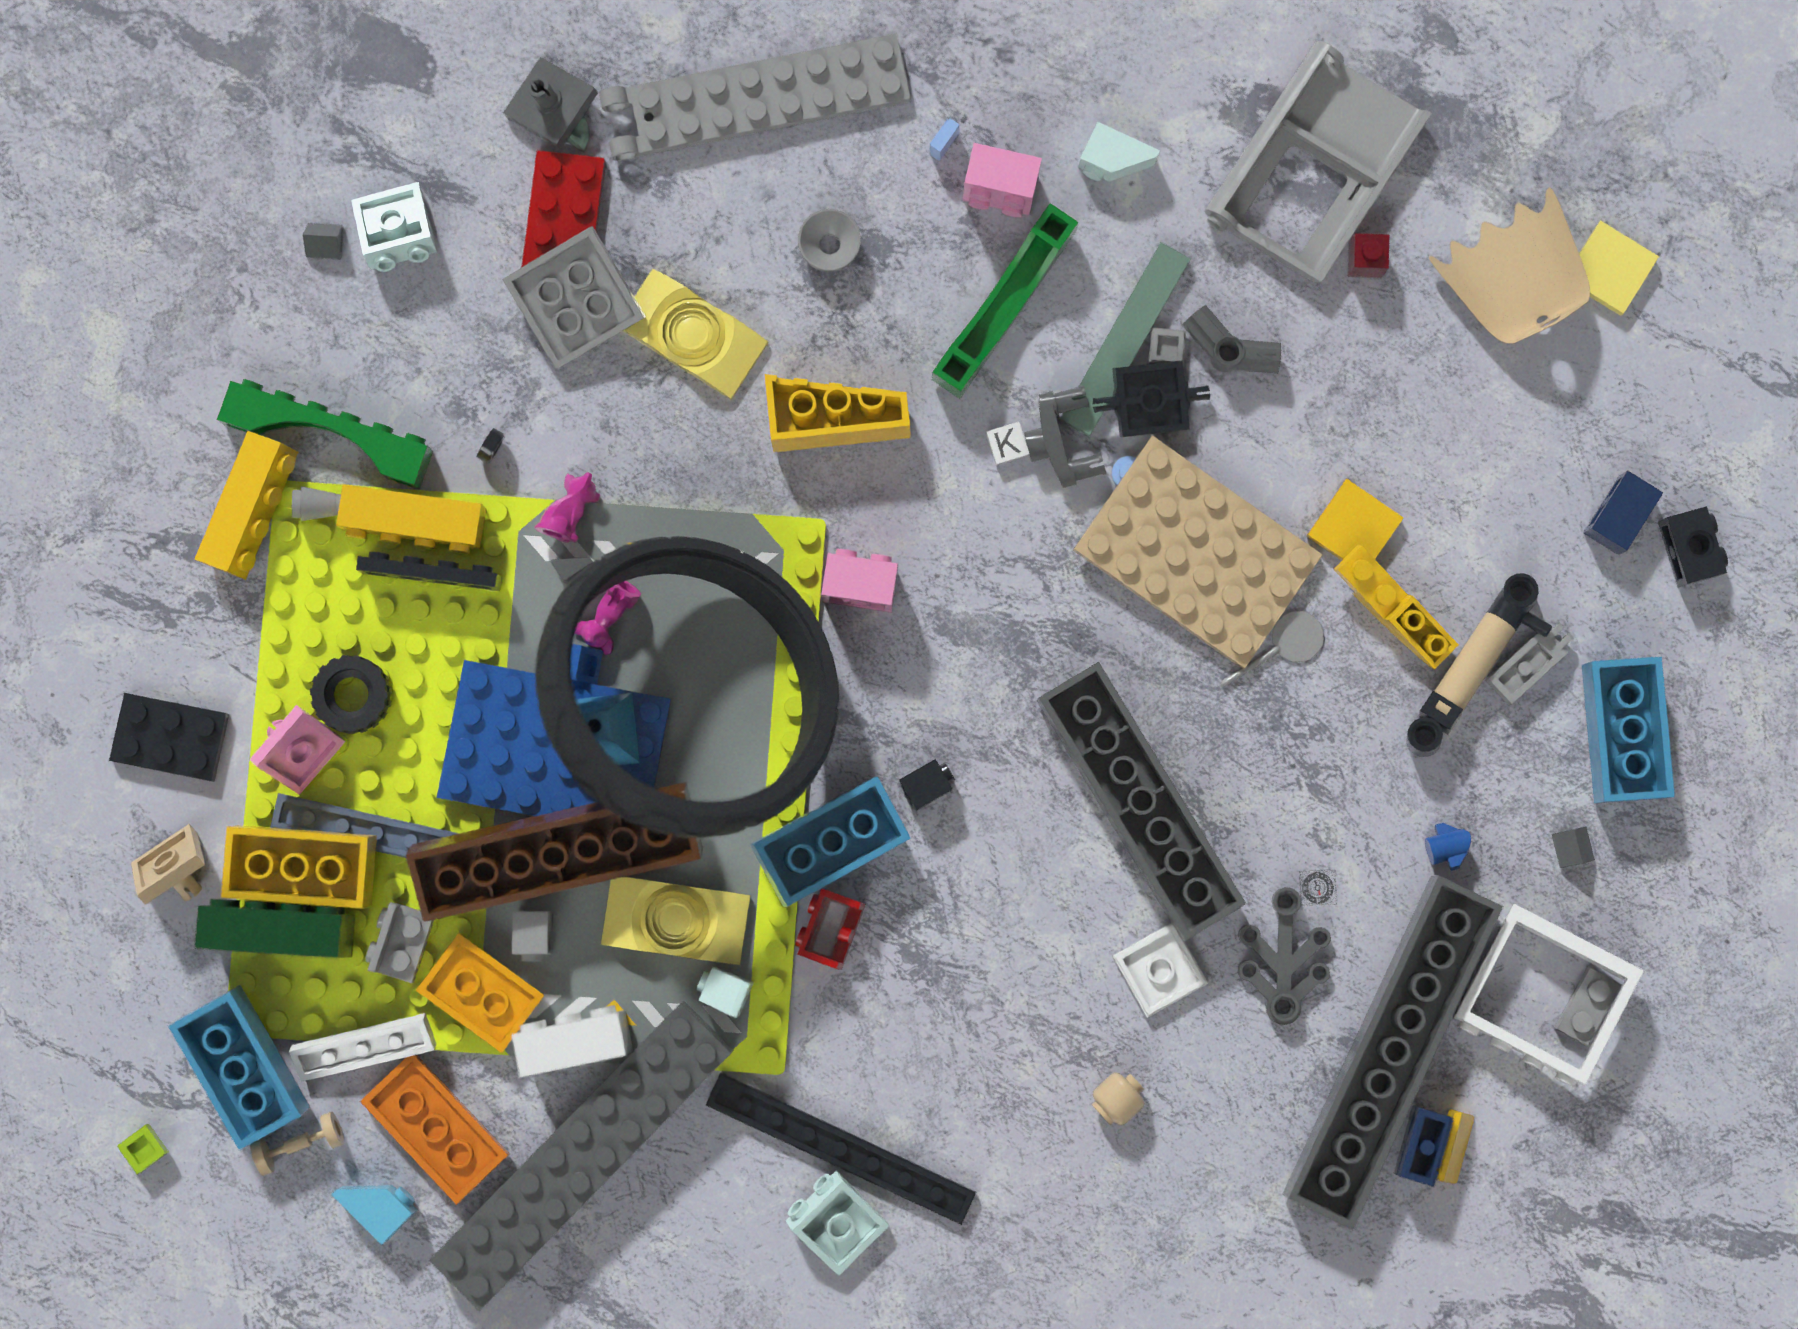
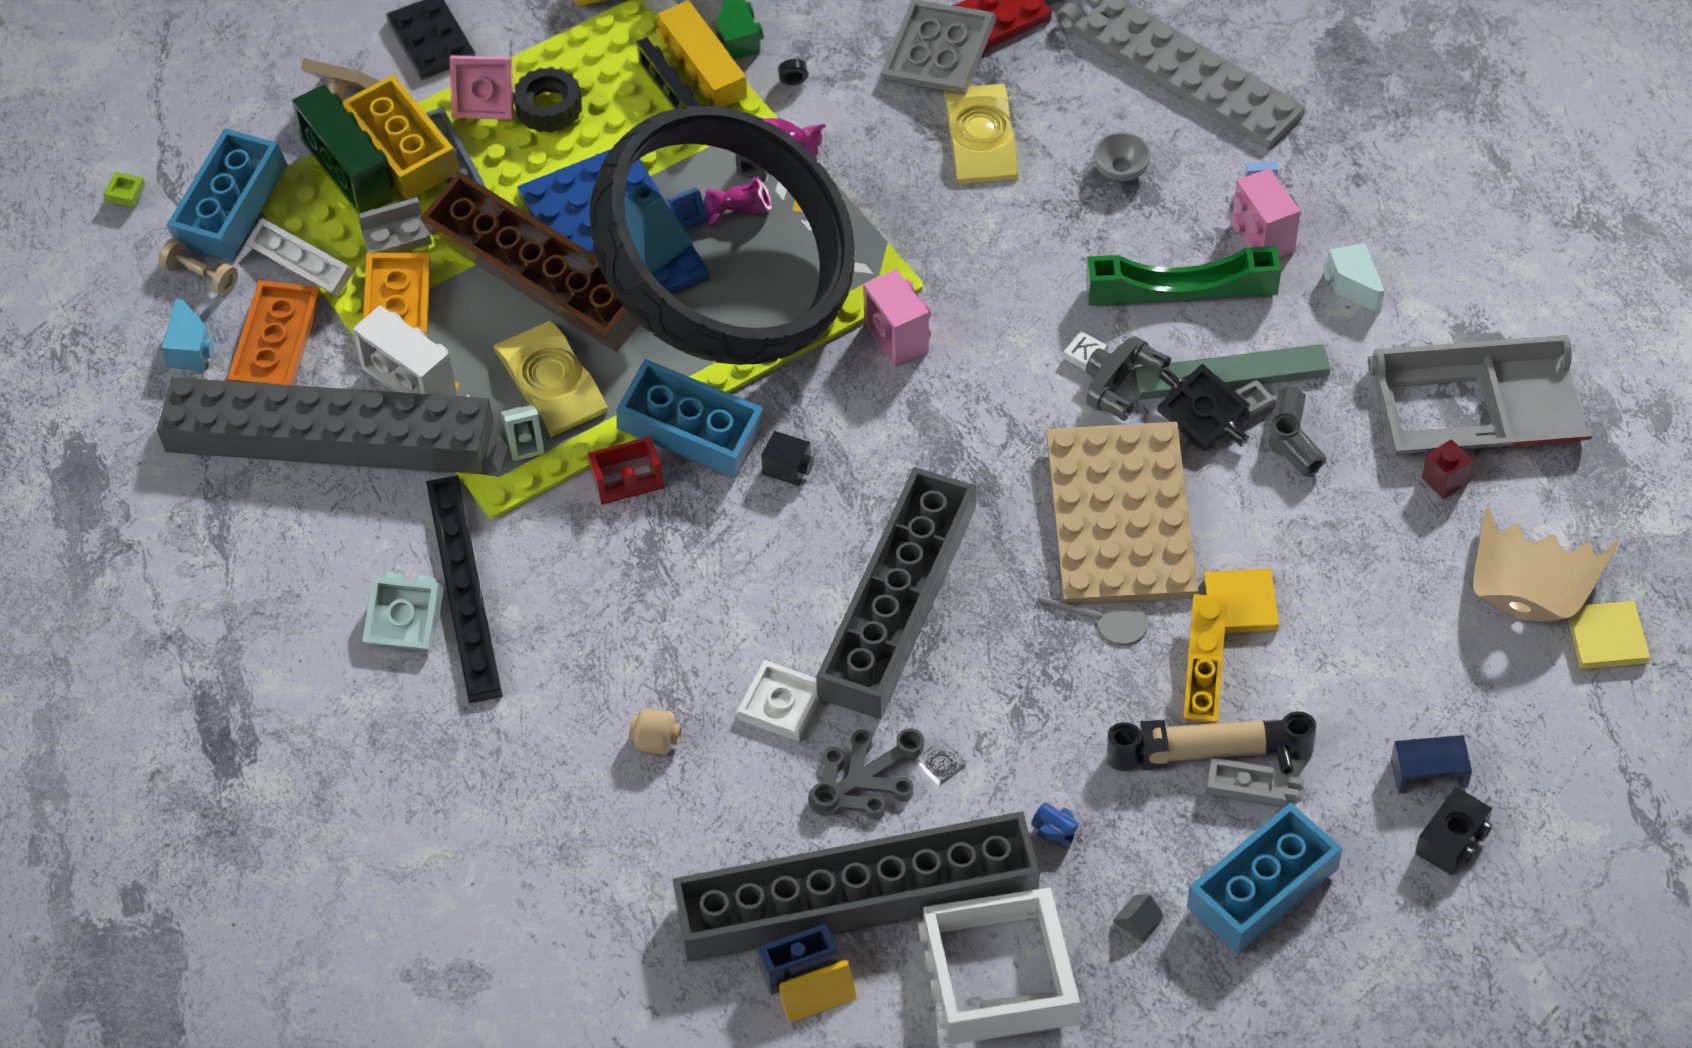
camera: 55 degrees right, 30 degrees down
light grey brick [512,911,553,961] -> none
yellow wedge [764,374,911,452] -> none

